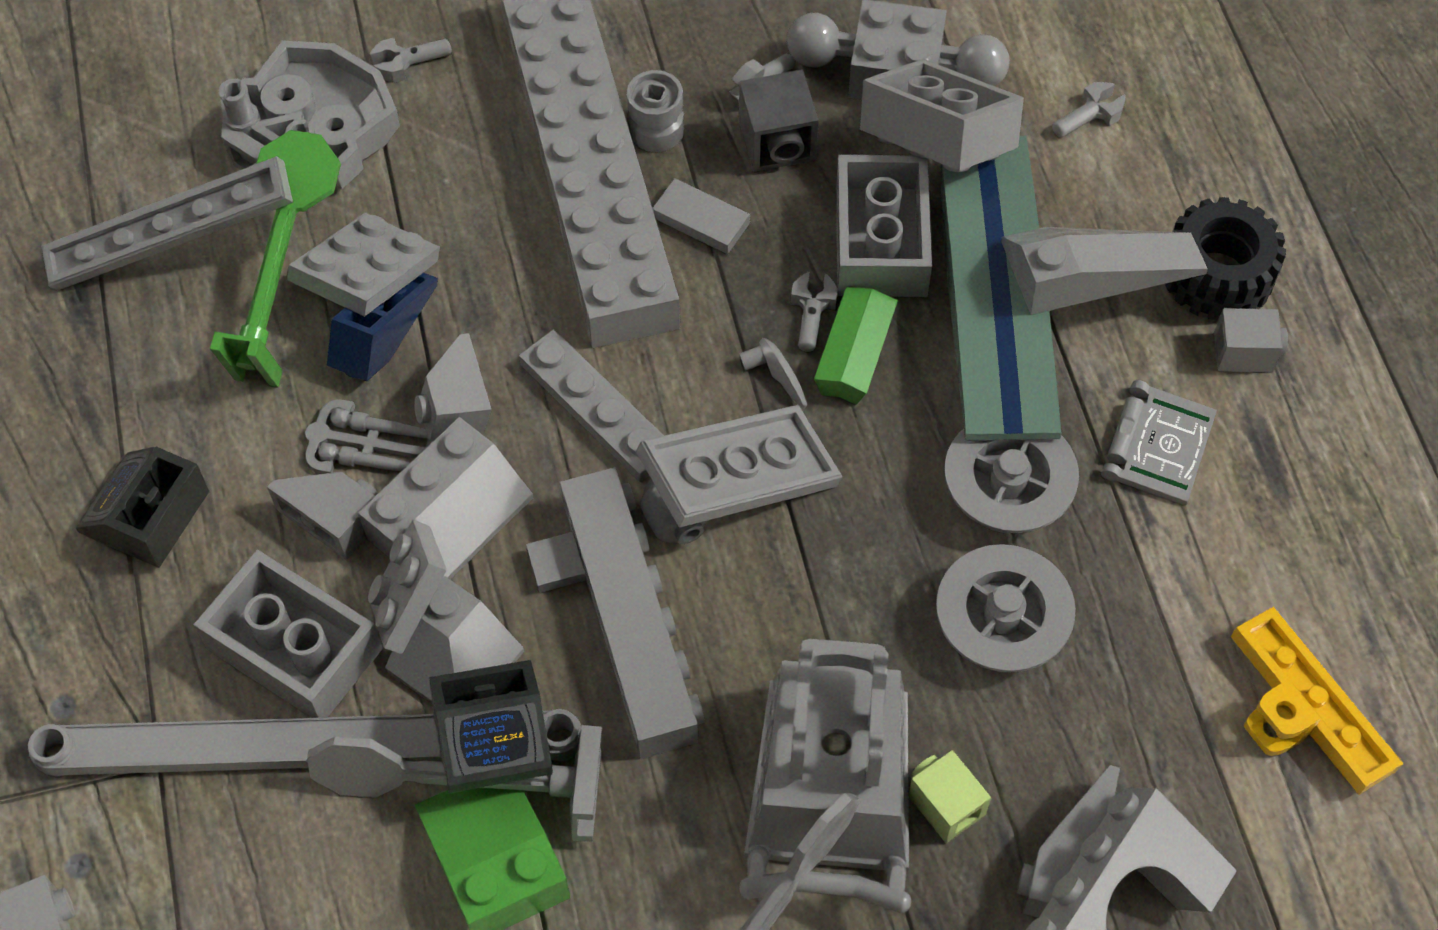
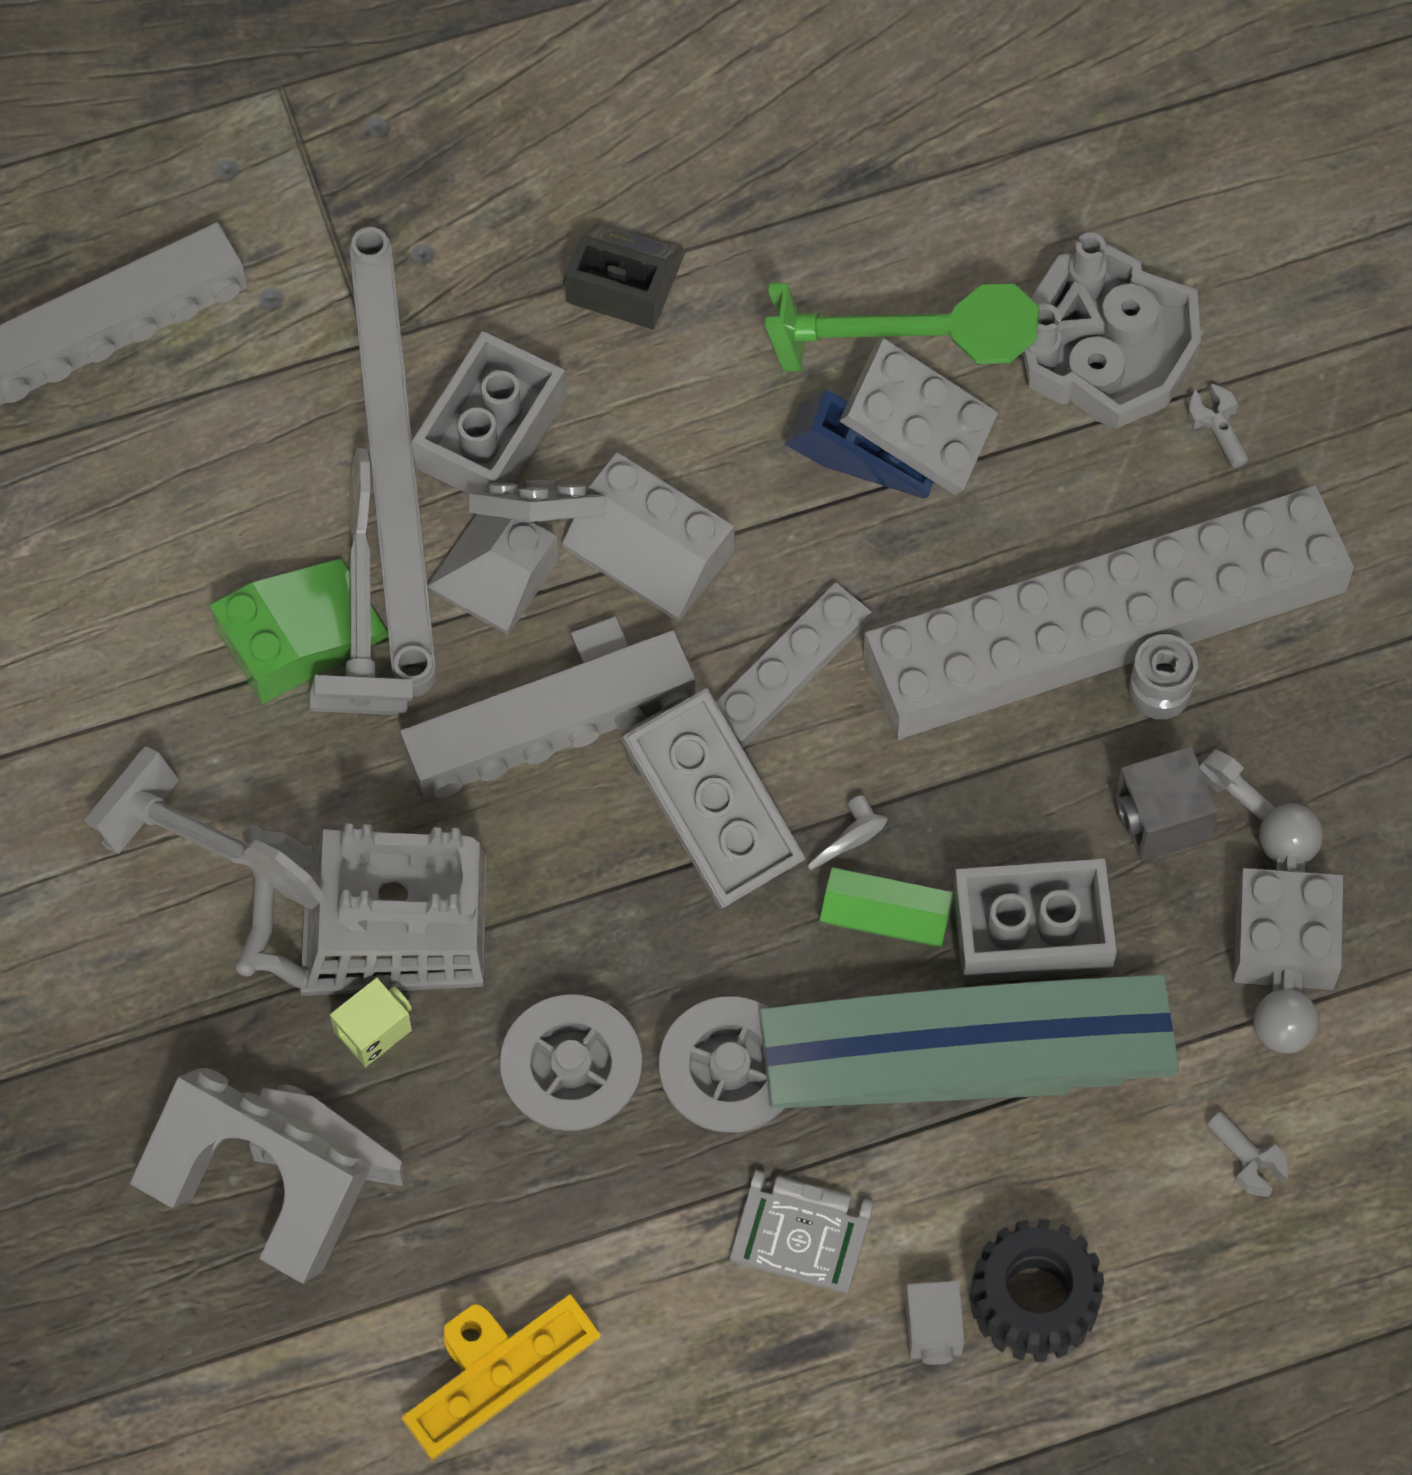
camera: 85 degrees right, 5 degrees up
light grey tile [41,156,293,290] -> none
light grey slope [267,472,378,560] -> none
light grey piece [305,399,433,474] -> none
light grey slope [414,333,492,441] -> none
slope [429,660,553,793] -> none
light grey tile [652,178,750,254] -> none
light grey bar [791,272,838,352] -> none
light grey brick [860,59,1024,172] -> none
light grey wedge [1002,227,1208,315] -> none

